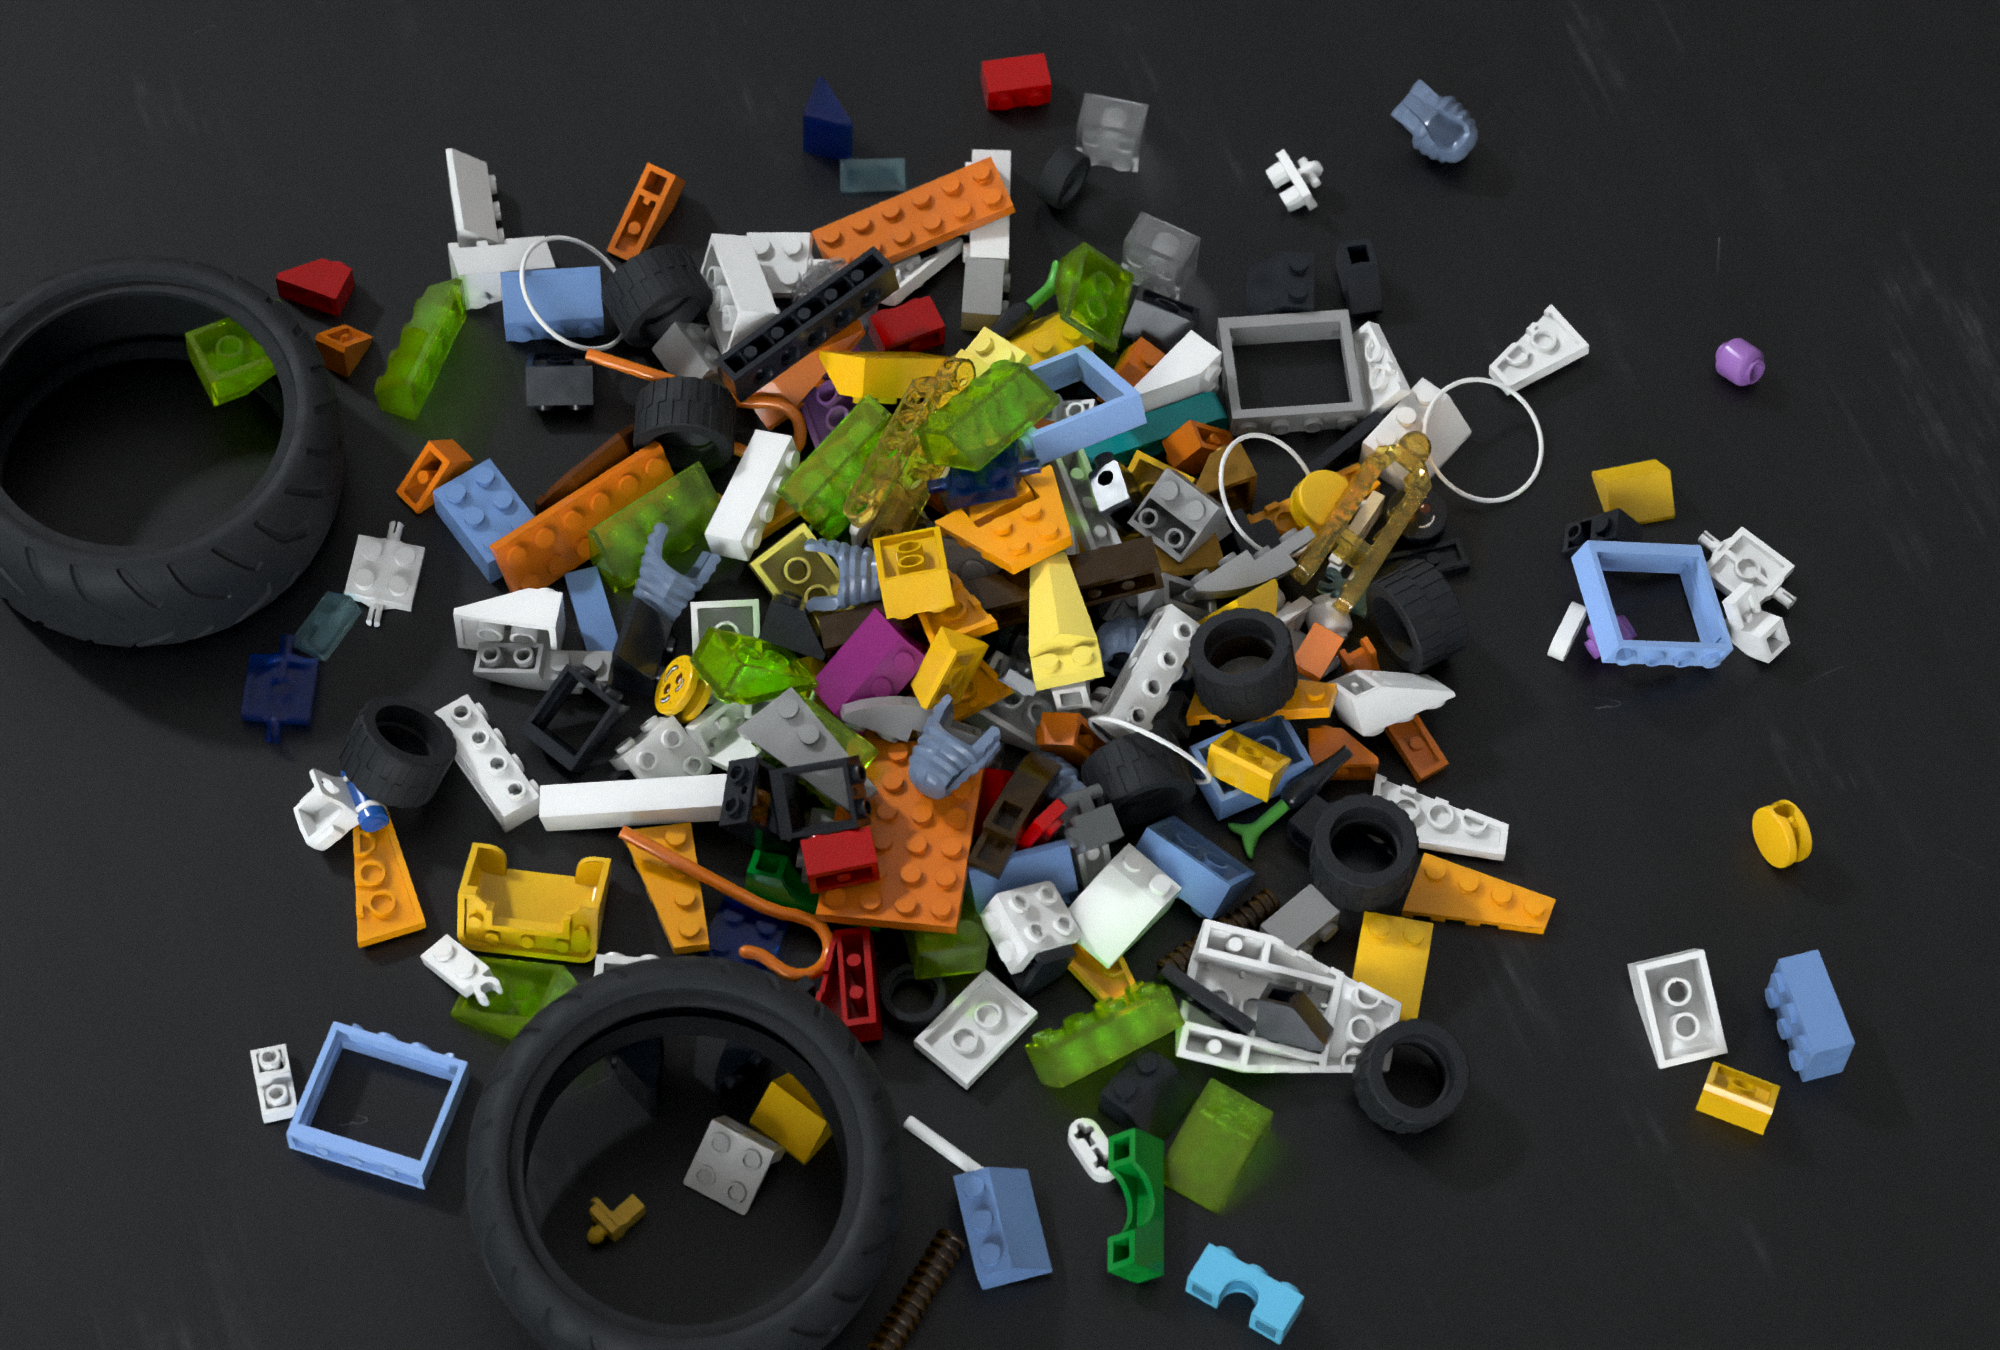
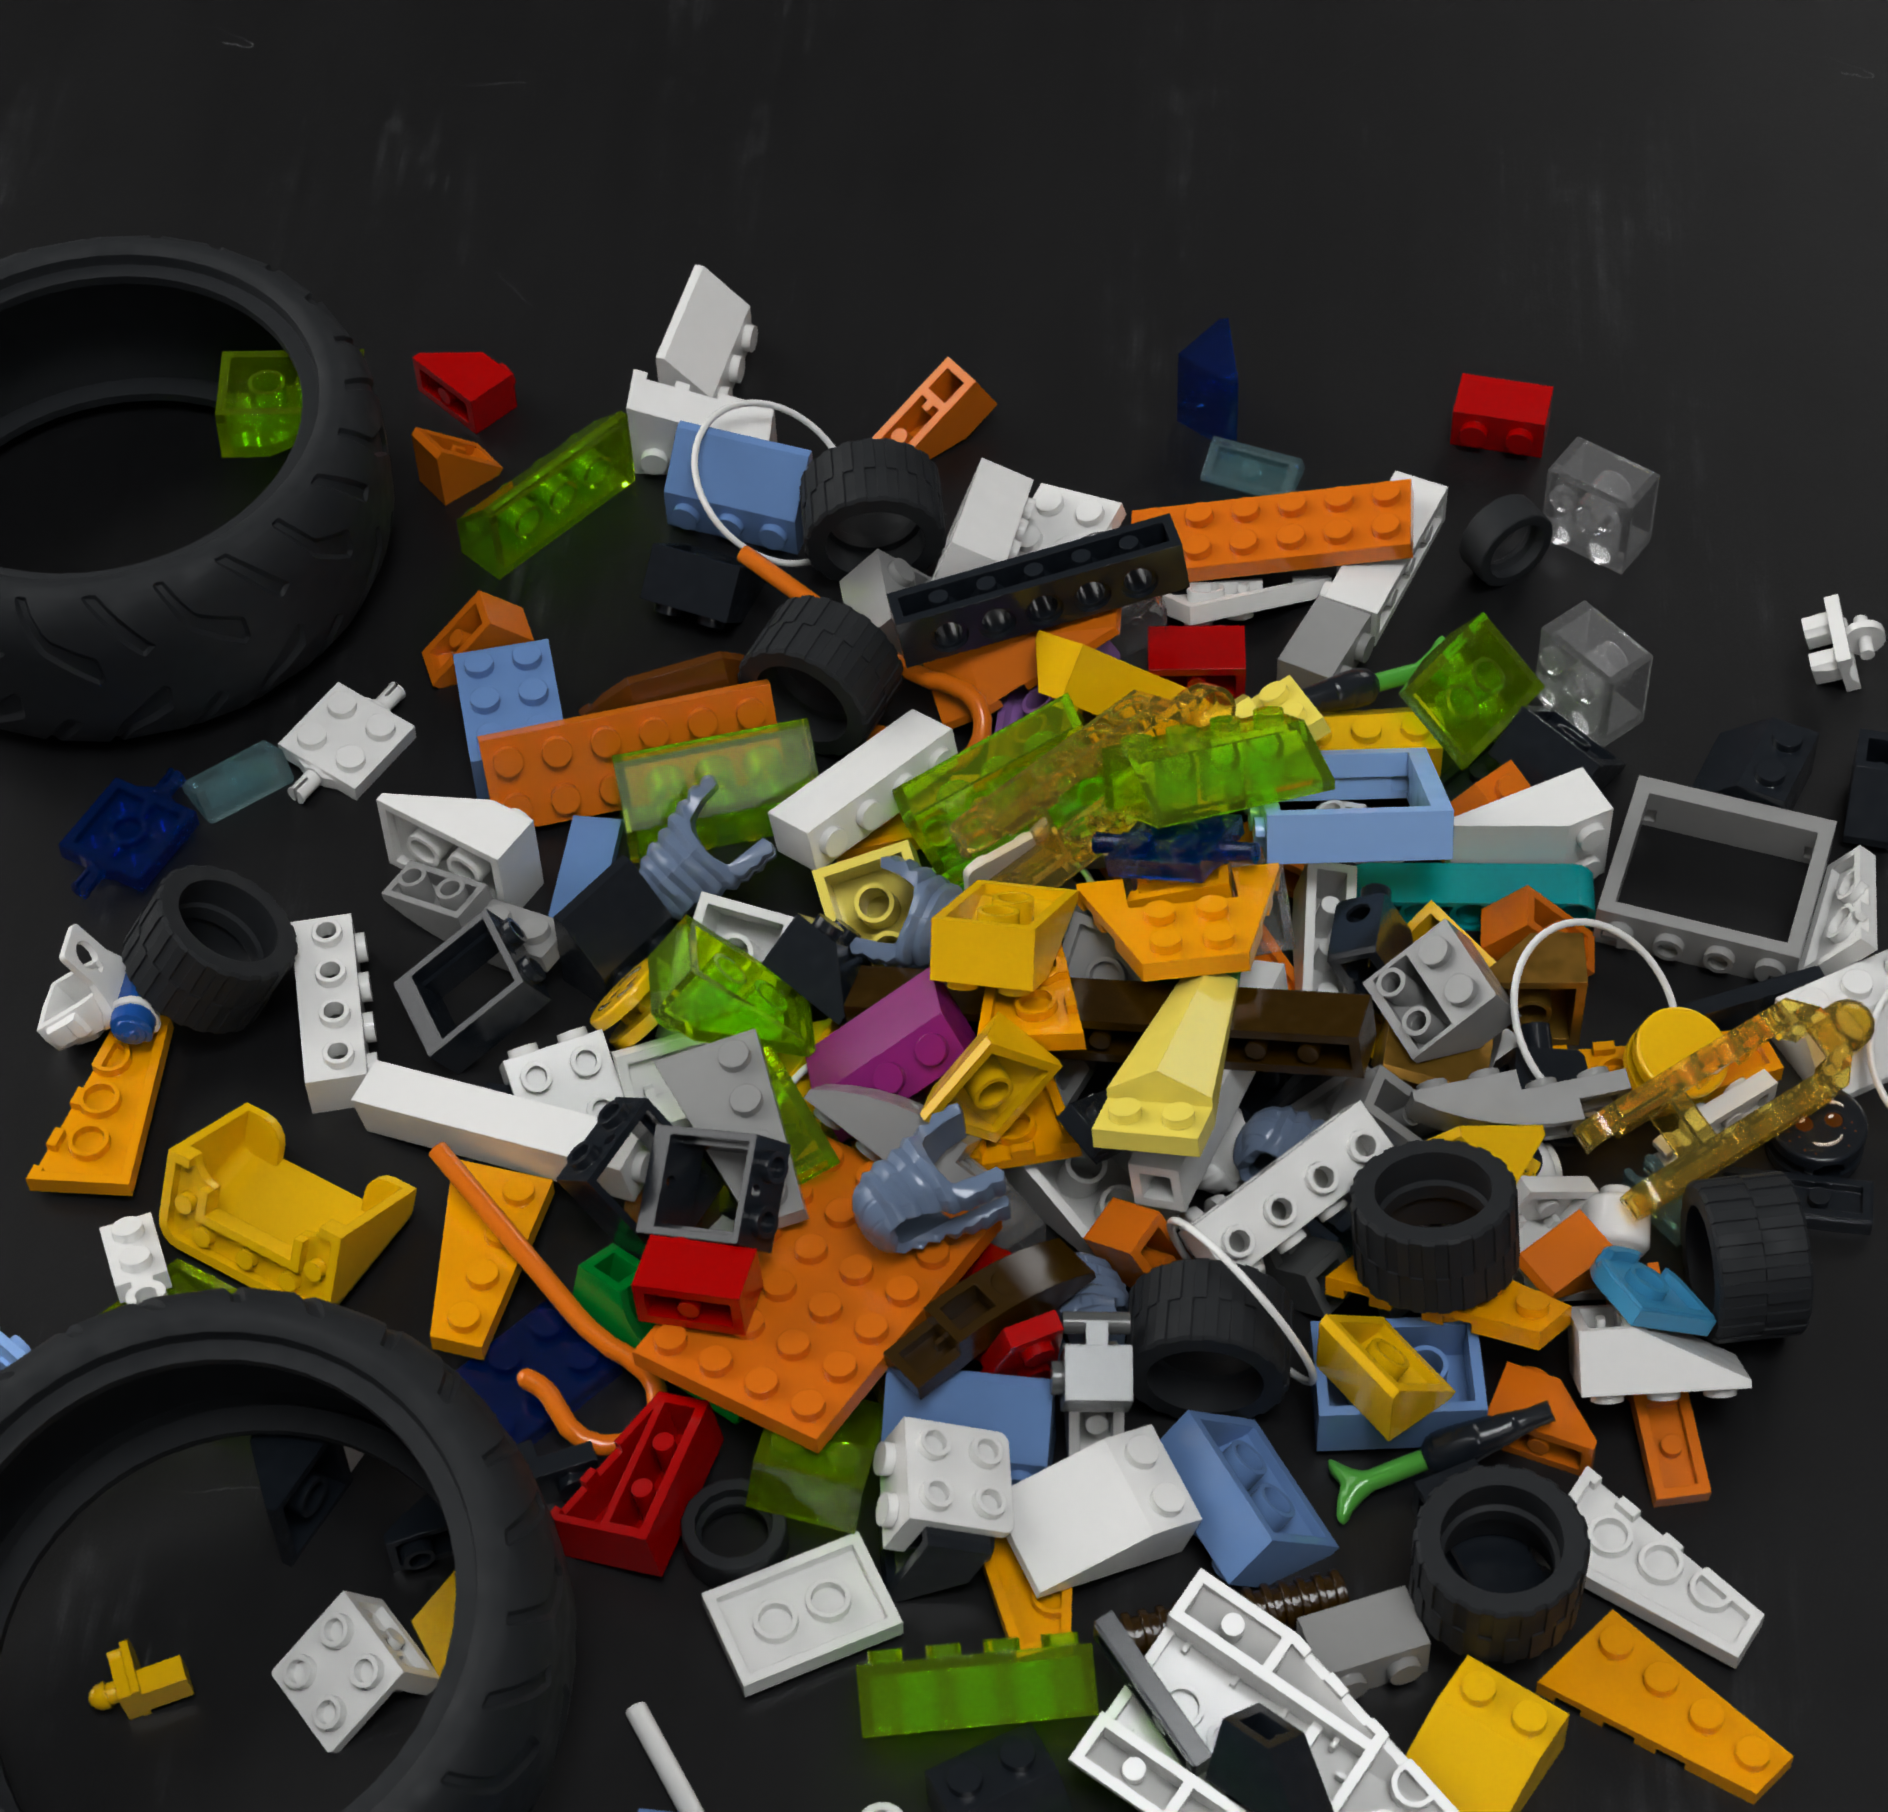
camera: 30 degrees right, 10 degrees down
none -> dark azure tile [1590,1246,1717,1336]

